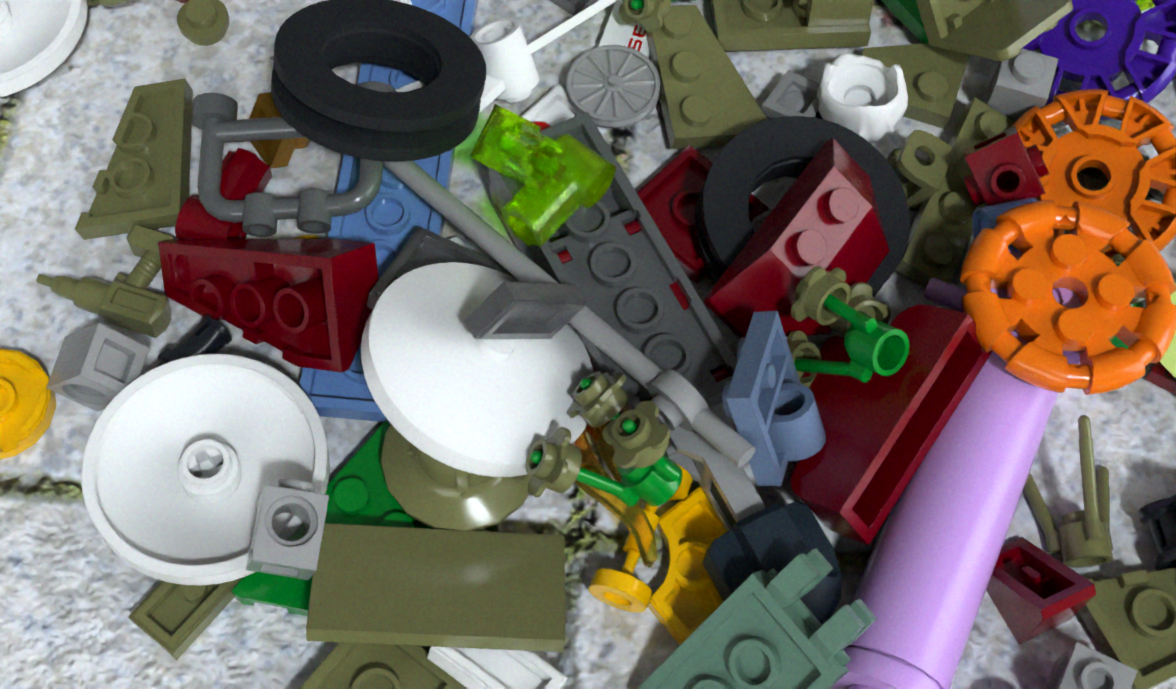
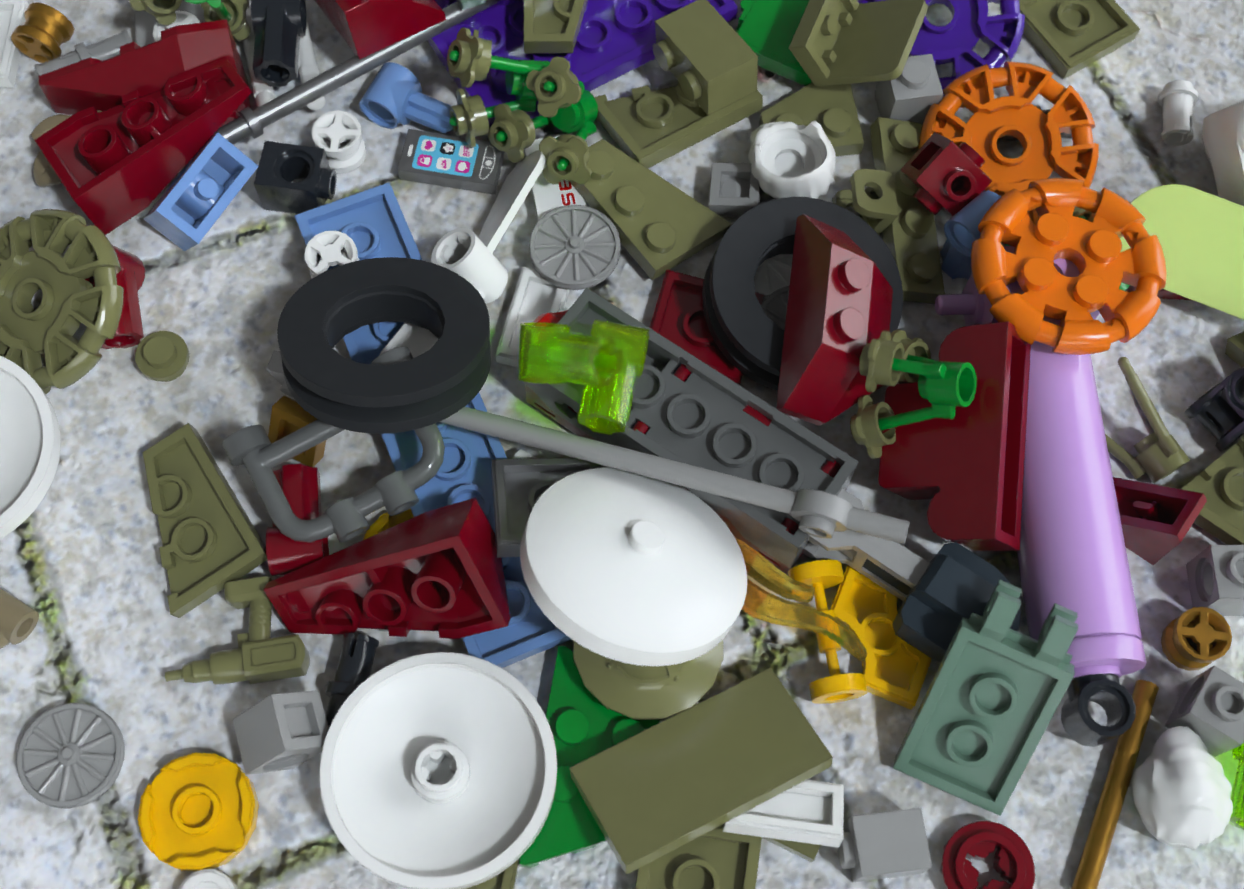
camera: 30 degrees left, 5 degrees up
light grey brick [246,479,329,580] -> none
flat silver tile [464,282,588,339] -> none
olive plant [525,371,682,507] -> none
sand blue plate [723,311,826,486] -> none

